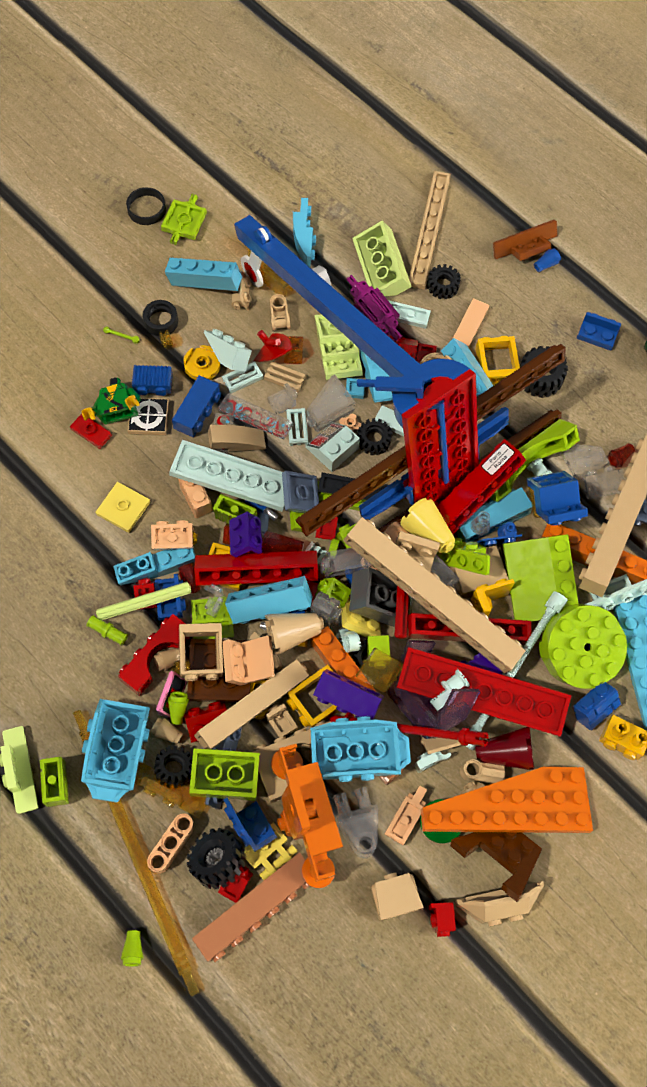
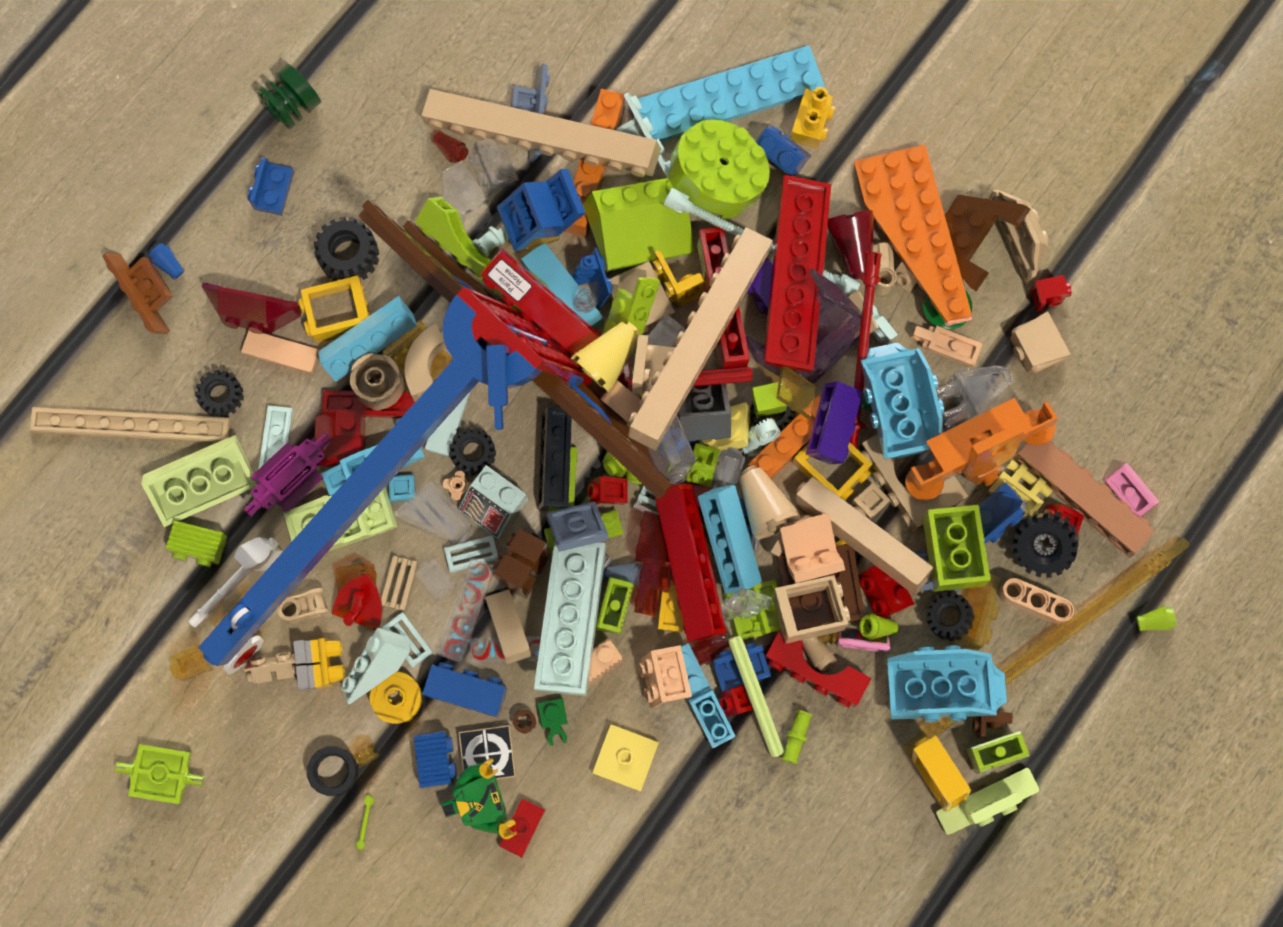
camera: 95 degrees left, 10 degrees up
black tyre [126,187,166,225] -> none
tan cone [150,717,183,744] -> none
medium azure brick [165,258,242,291] -> none
dark purple bracket [229,511,262,557] -> none
medium azure slope [293,198,316,268] -> none
light aqua connector [430,669,469,711] -> none
none -> lime brick [166,521,228,567]
none -> dark red wedge [202,282,302,334]
none -> yellow hips [293,638,346,692]
none -> reddish brown piece [493,529,551,599]
none -> reddish brown bush [513,710,537,734]
none -> green plate [538,698,568,746]
none -> yellow window [911,736,971,813]
none -> reddish brown bracket [972,712,1013,738]
none -> bright pink slope [1104,463,1159,517]

